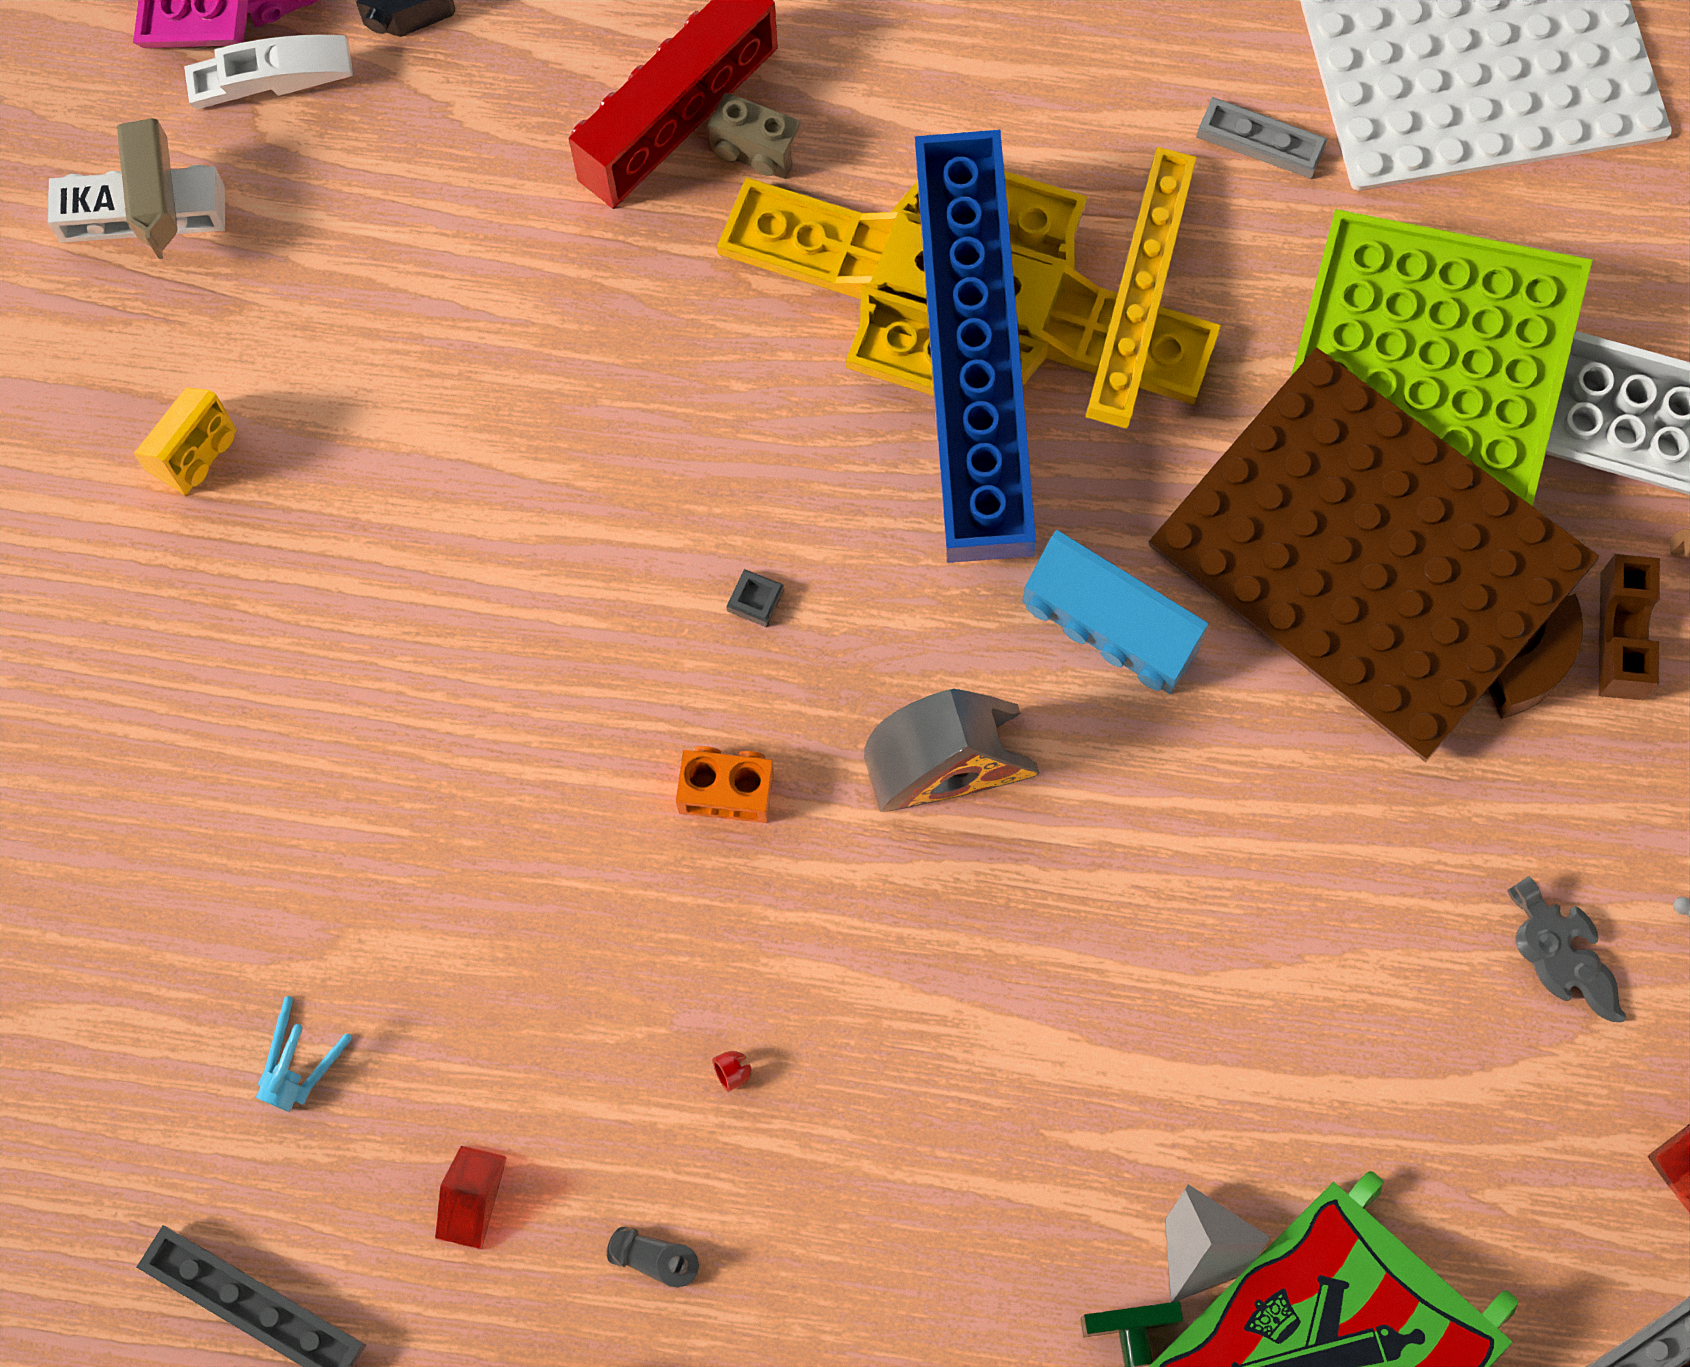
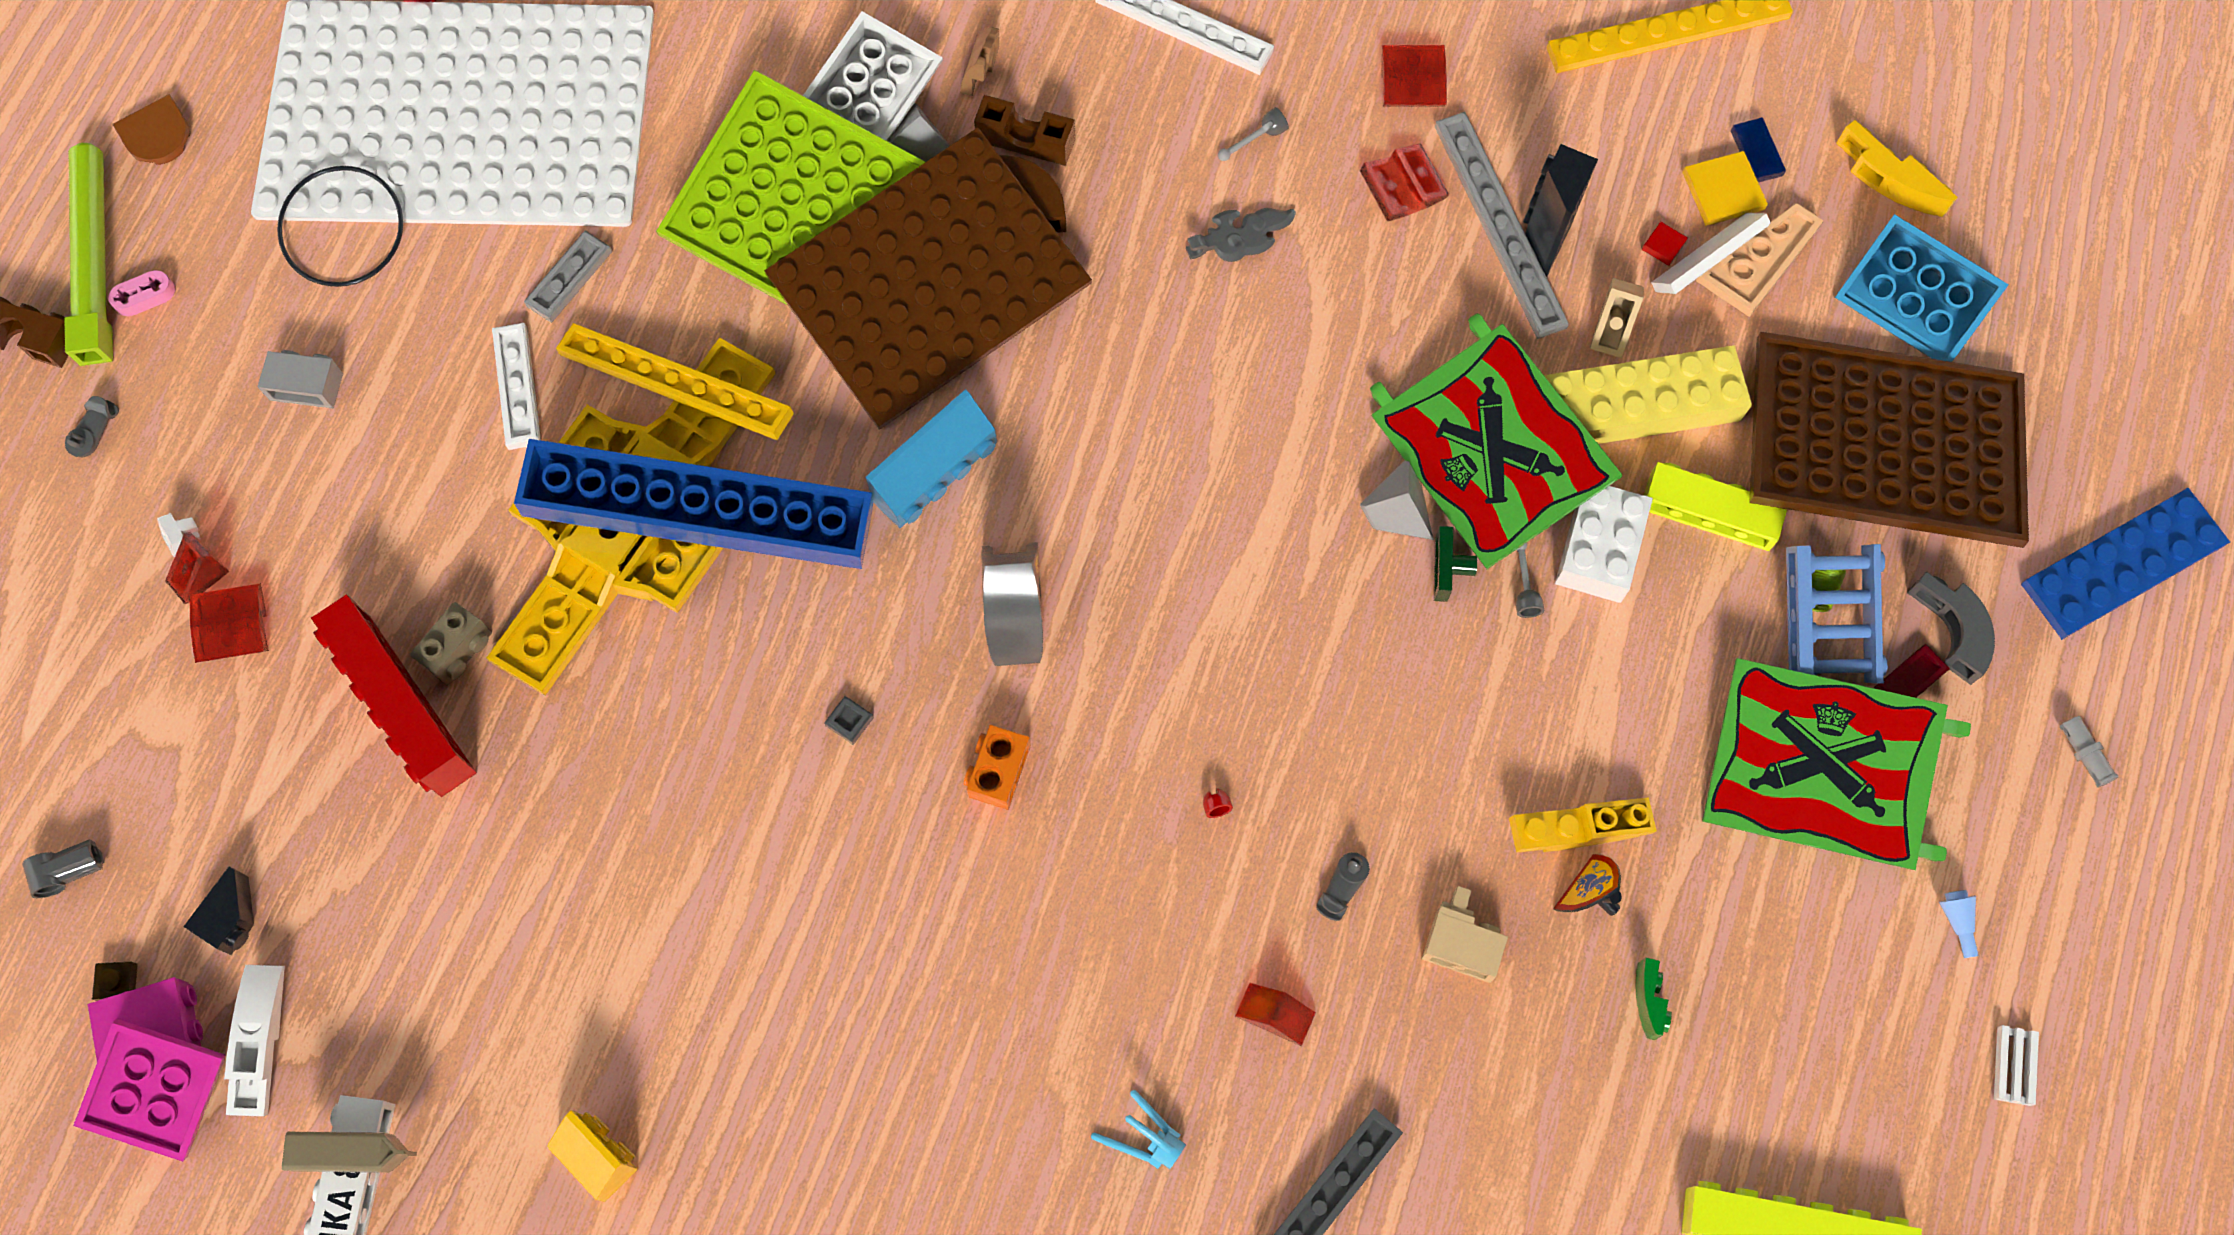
camera: 80 degrees left, 0 degrees up
none -> white tile [492,323,541,450]
none -> light grey slope [888,103,950,162]

